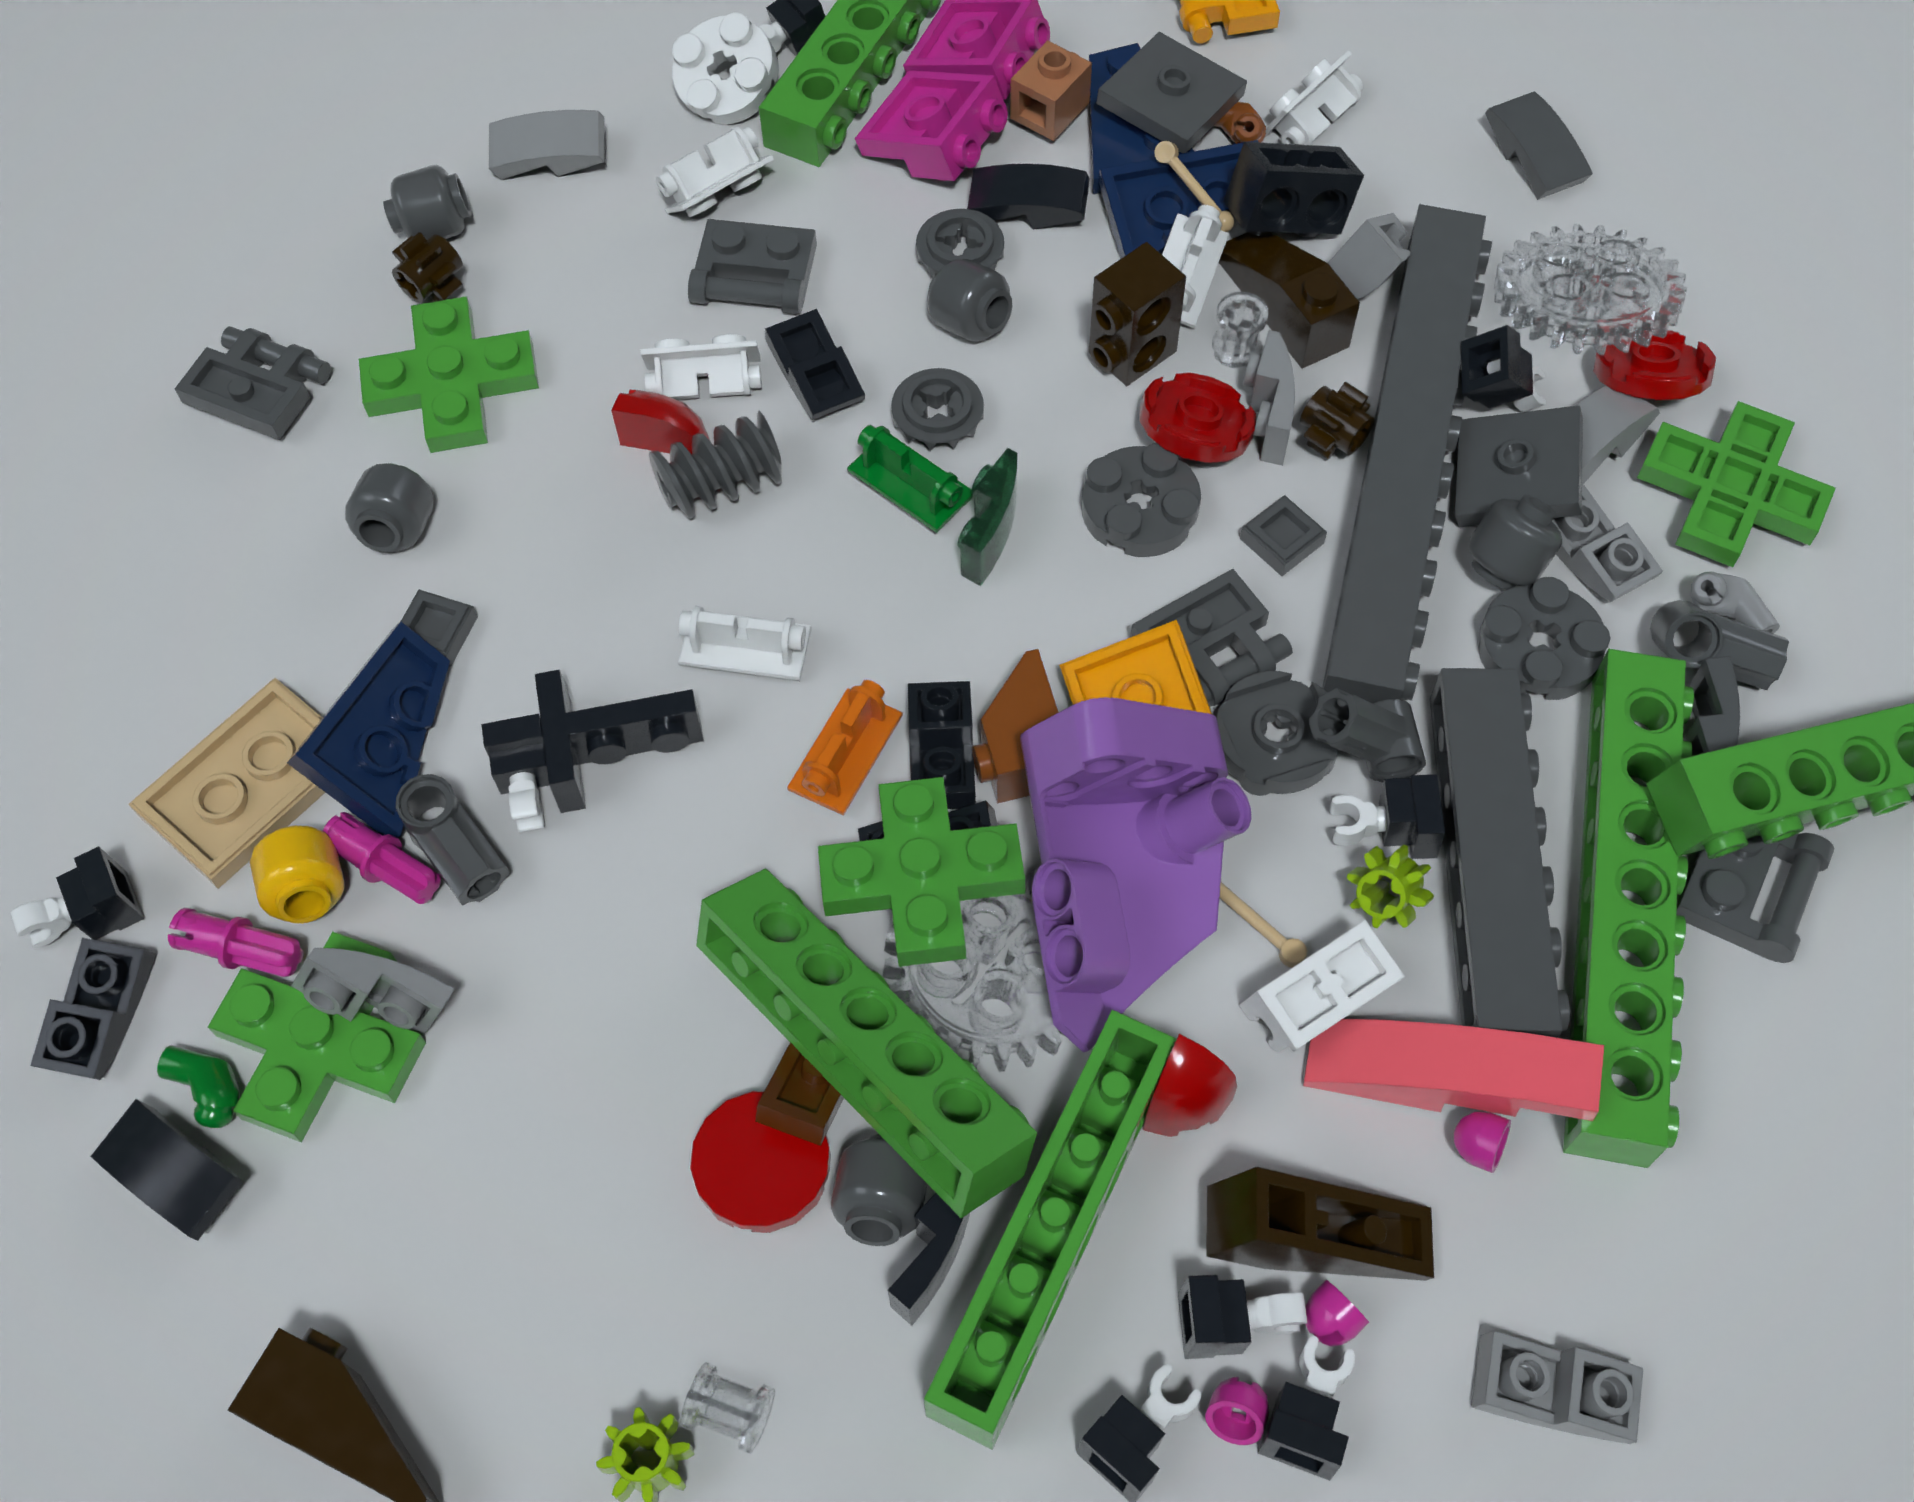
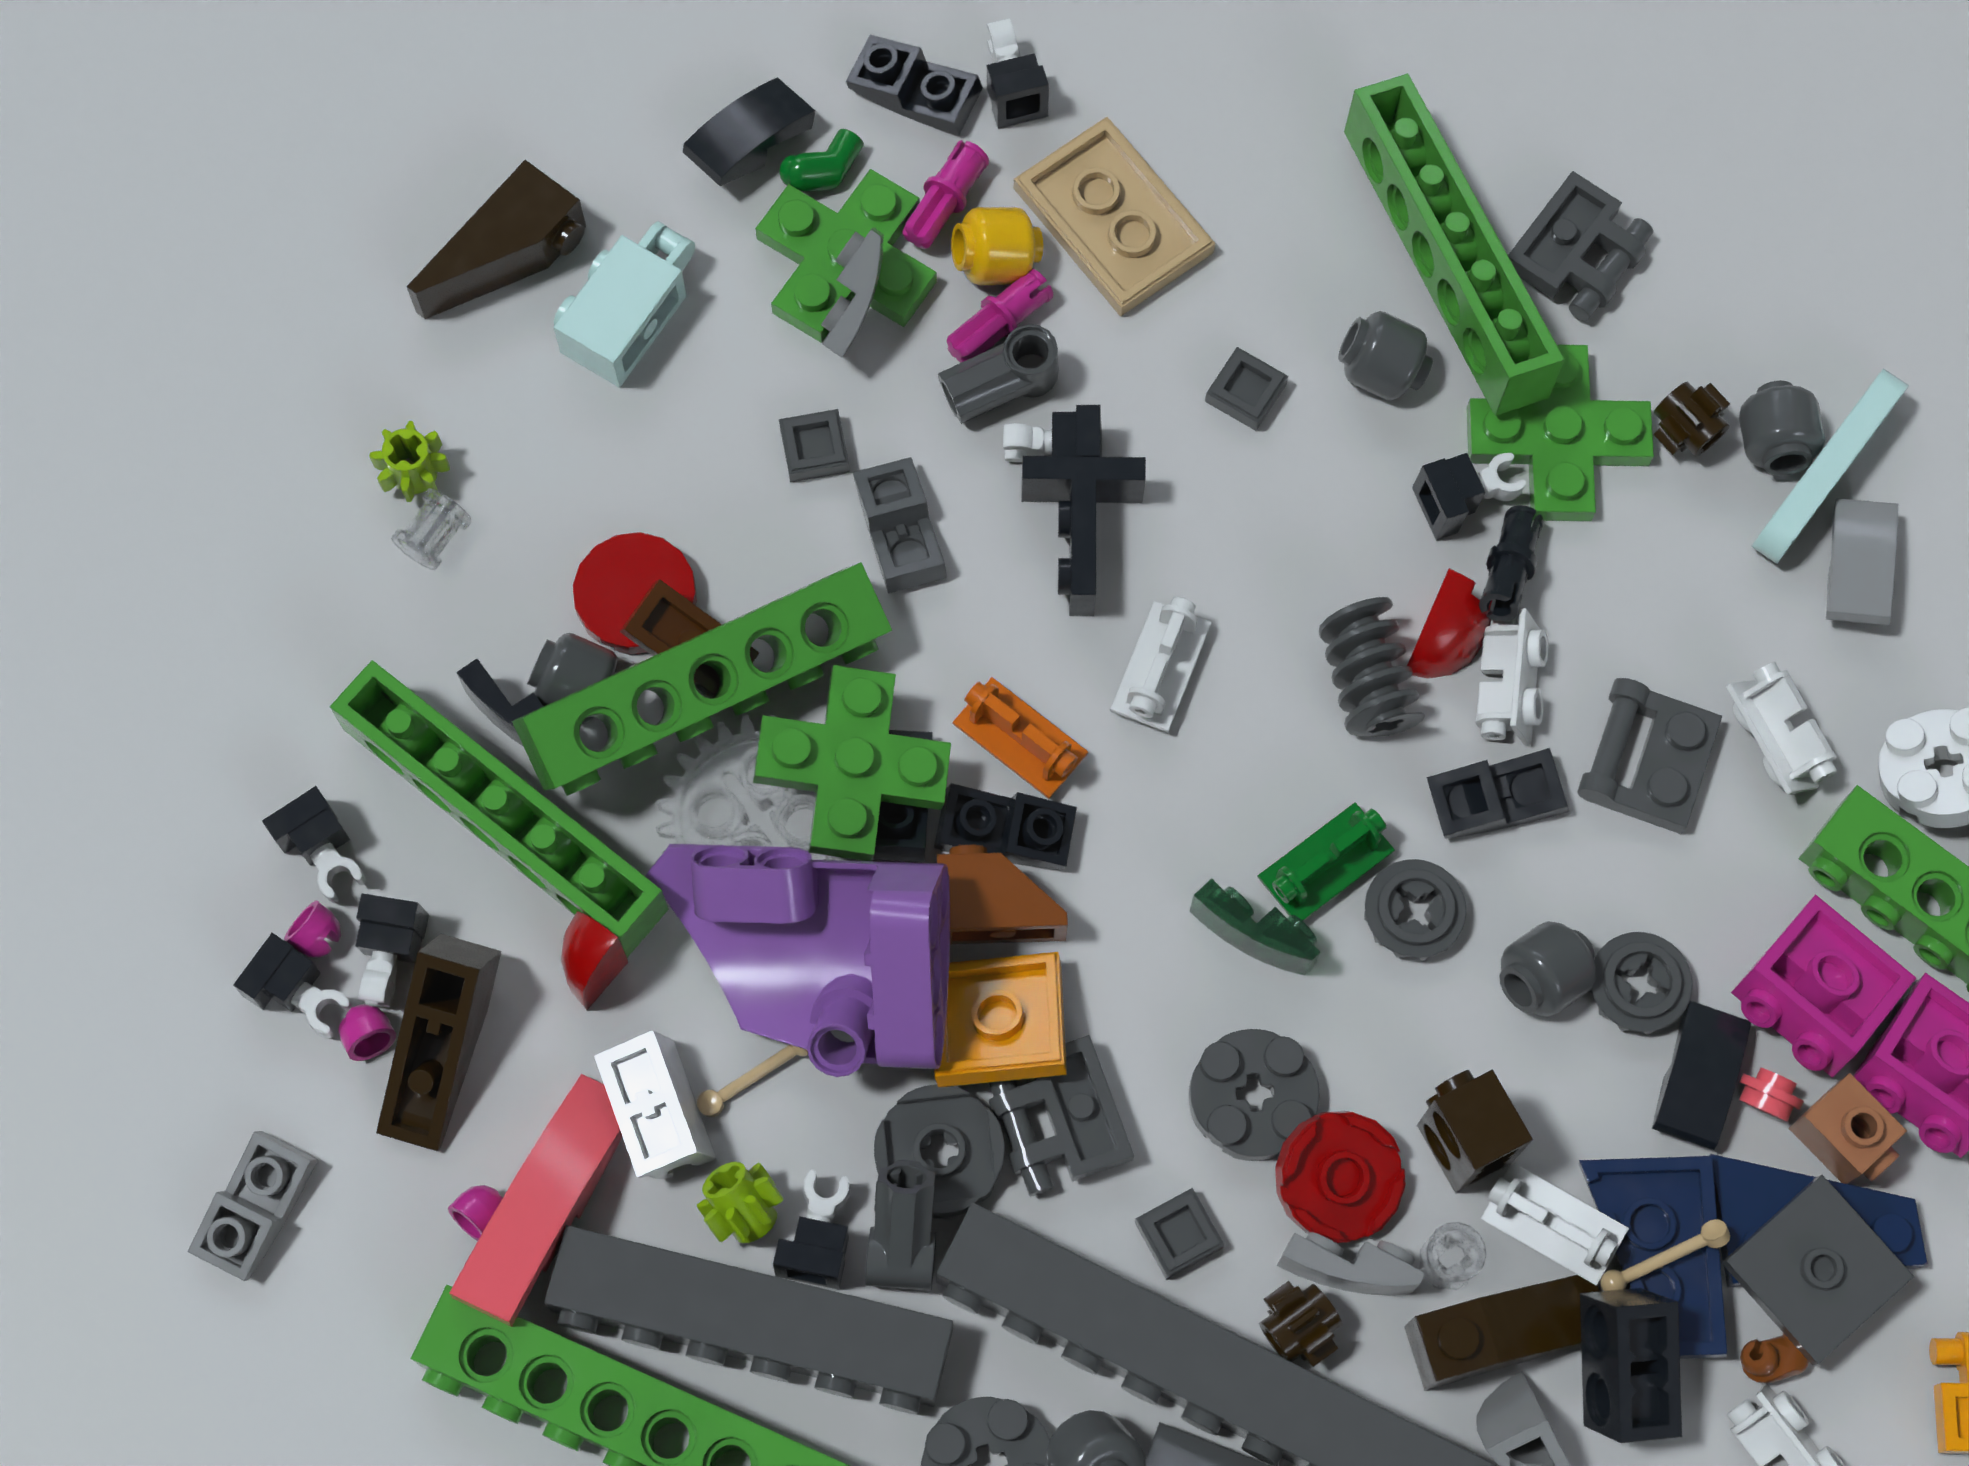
camera: 100 degrees right, 10 degrees up
dark blue wing [287,621,450,838] -> none
none -> light aqua brick [553,221,695,388]
none -> dark grey tile [779,409,850,482]
none -> dark grey slope [853,457,947,594]
none -> bright green brick [1344,73,1565,416]
none -> black piece [1412,453,1526,540]
none -> black pin [1479,505,1544,622]
none -> coral plate [1739,1067,1804,1122]
none -> light aqua beam [1752,369,1909,564]

